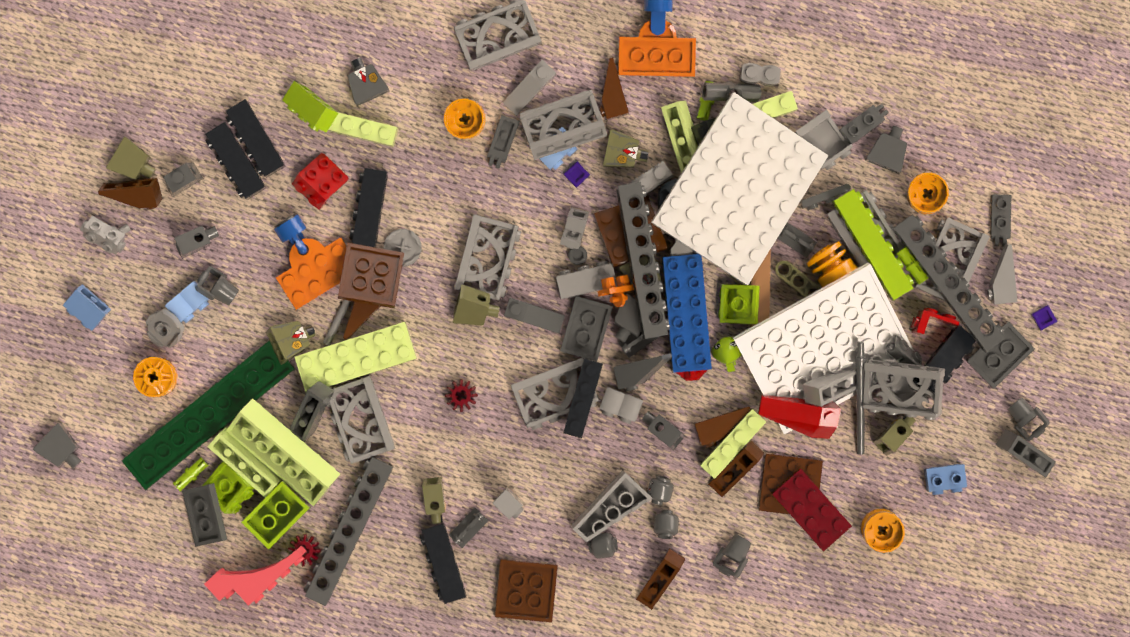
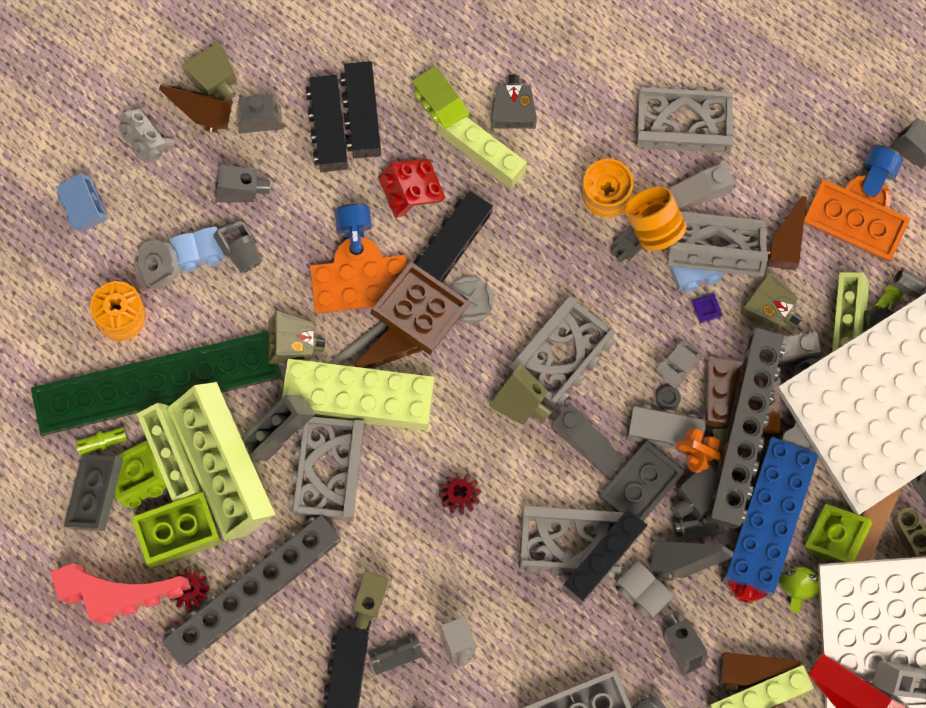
camera: 20 degrees right, 15 degrees down
none -> light orange wheel [625,186,687,251]

